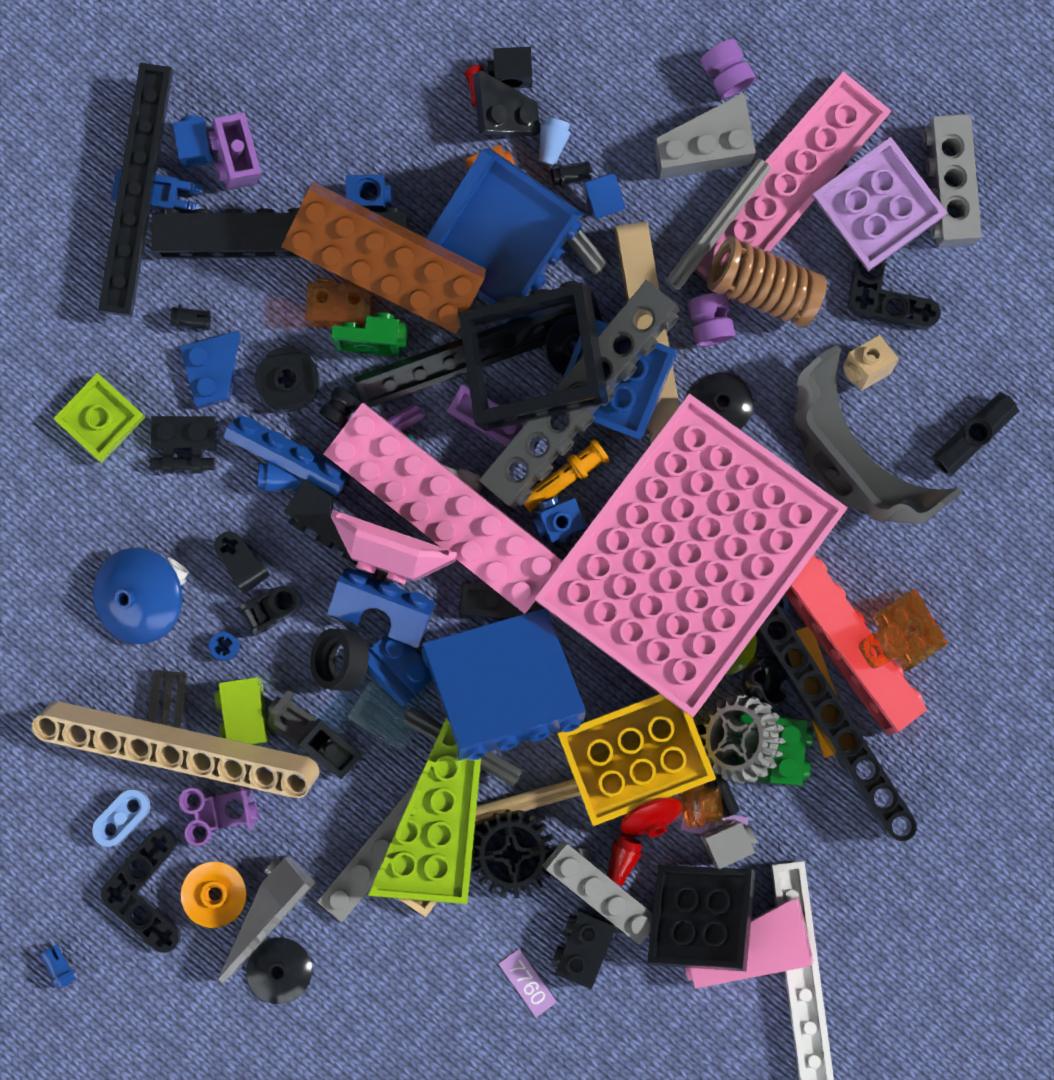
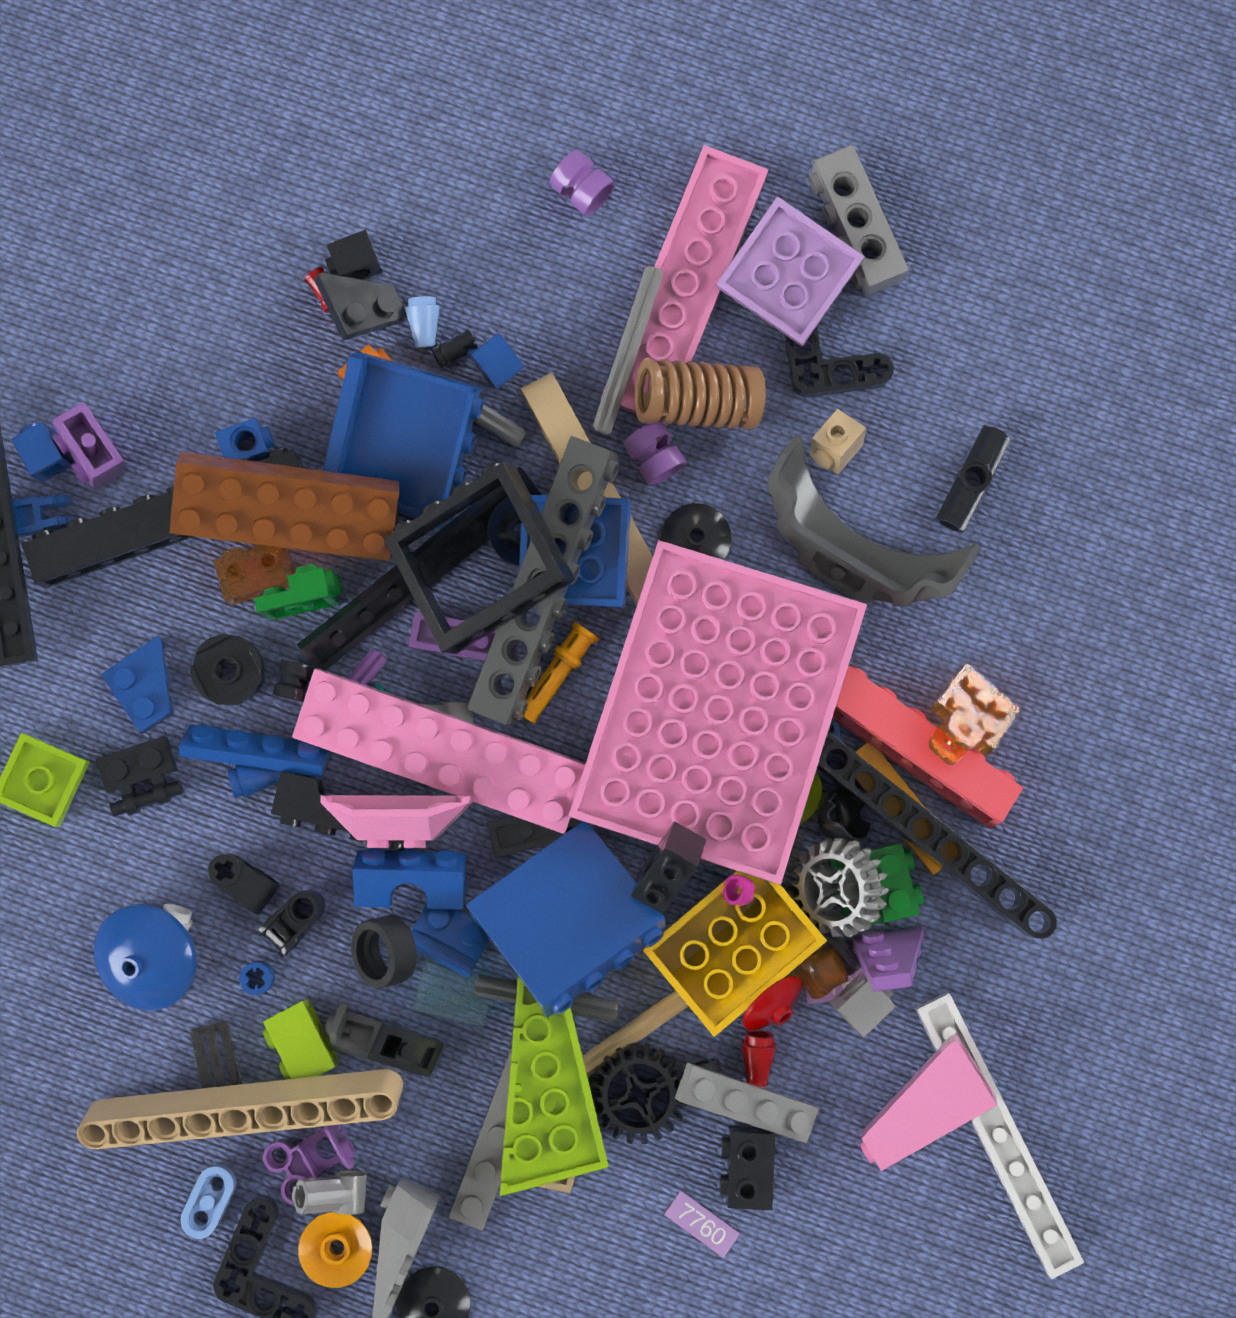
camera: 15 degrees left, 0 degrees up
black pin [170,304,211,331] -> none
blue brick [532,496,586,545] -> none
black plate [647,865,756,972] -> none
light grey wedge [654,92,756,179] -> none
none -> light grey piece [292,1170,367,1215]
none -> black brick [631,821,707,914]
none -> dark pink hinge [723,875,756,906]
none -> medium lavender wing [852,926,925,992]

